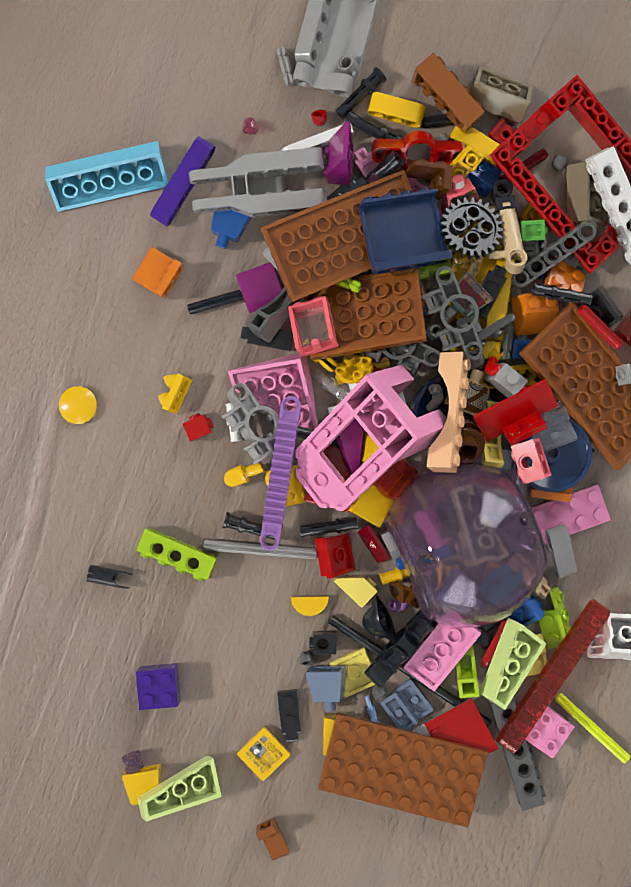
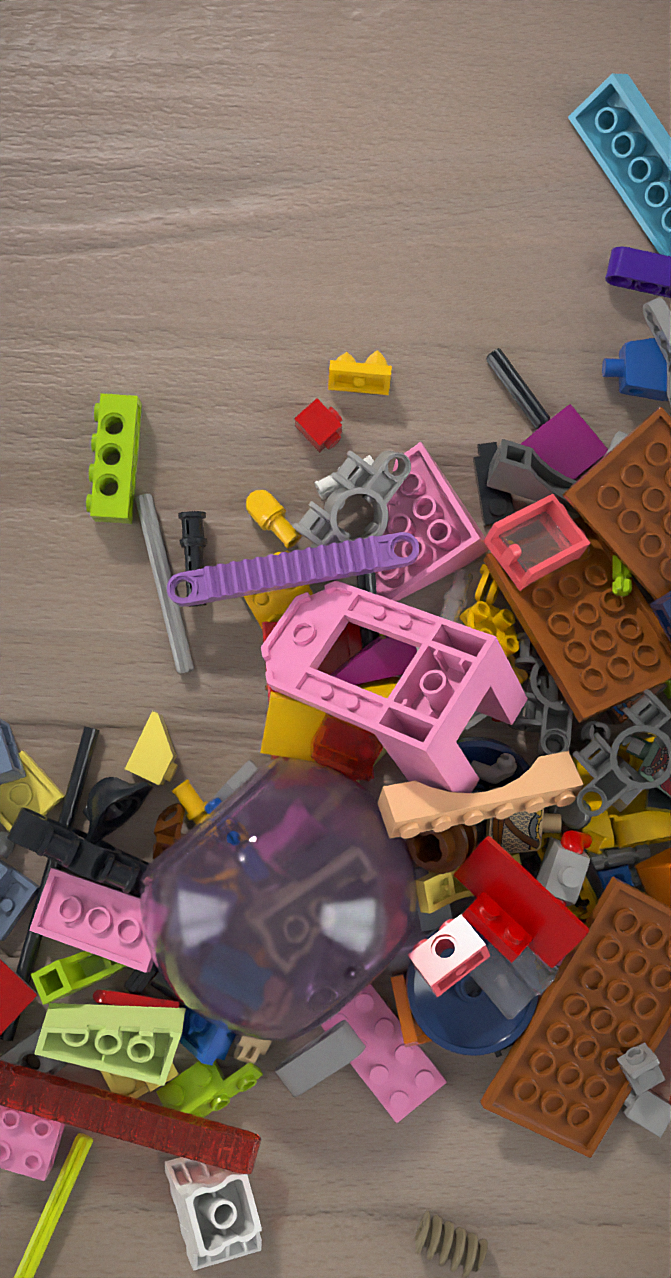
camera: 70 degrees right, 5 degrees down
yellow dish [59,386,97,424] -> none
black piece [87,565,133,589] -> none
orange bracket [132,247,184,299] -> none
yellow tile [291,596,329,616] -> none
black pin [300,517,358,538] -> none
dark grey hinge [300,650,315,665] -> none
black brick [309,631,337,654] -> none
red bracket [314,532,356,579] -> none
dark red slope [357,524,391,563] -> none
medium lavender arm [388,599,409,613] -> none
dark grey hinge [470,314,515,350] -> none

